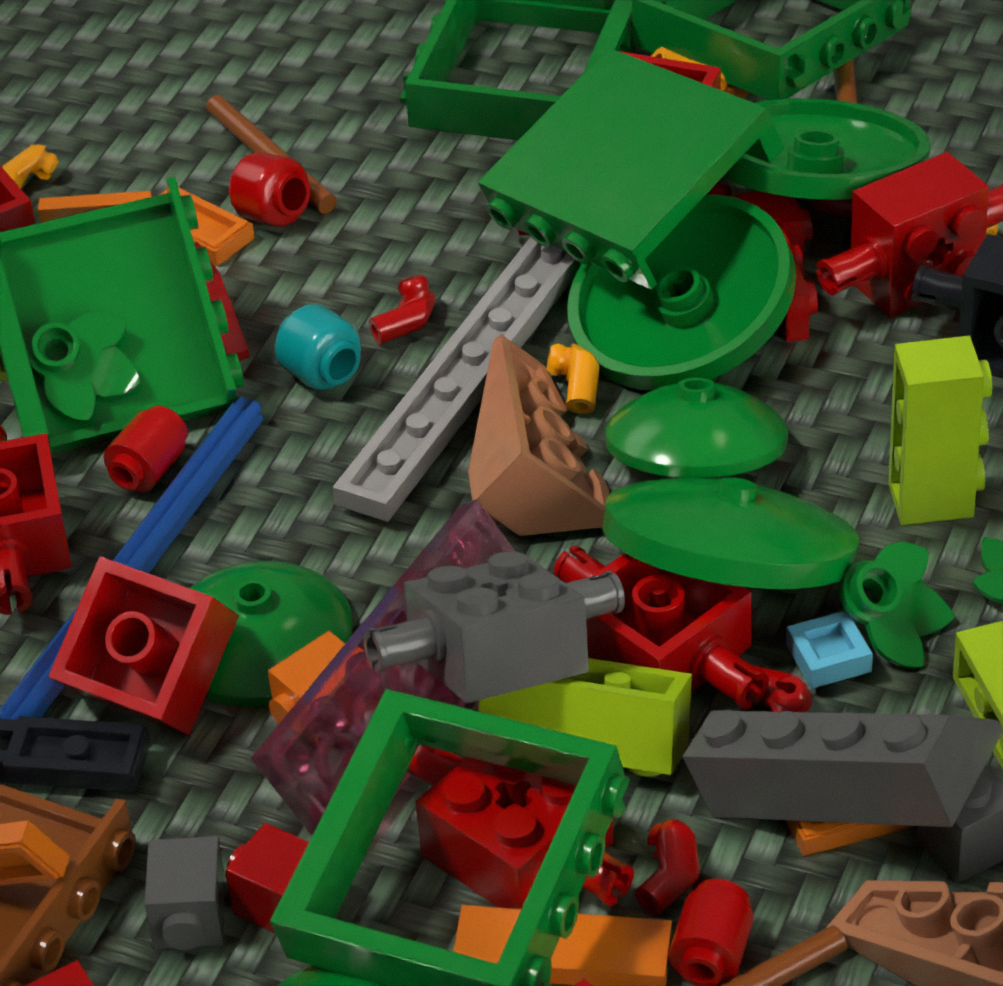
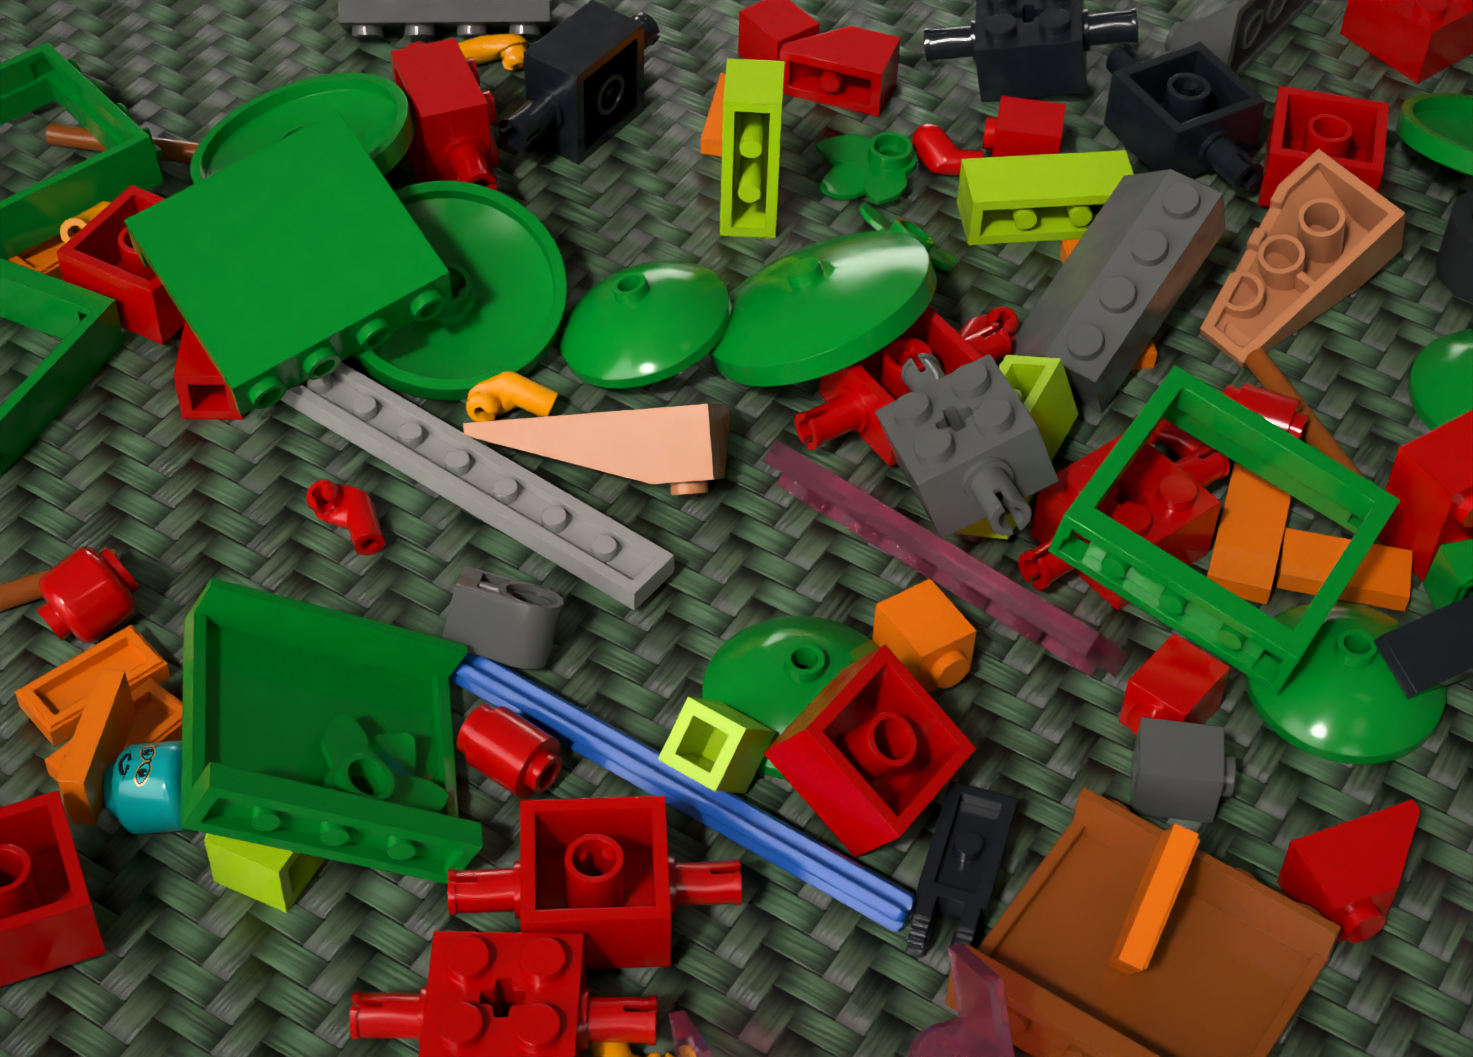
camera: 85 degrees left, 5 degrees up
teal head [274,304,361,390] -> none
medium azure plate [786,611,873,689] -> none
none -> dark grey piece [442,566,564,669]
none -> lime brick [658,697,775,793]

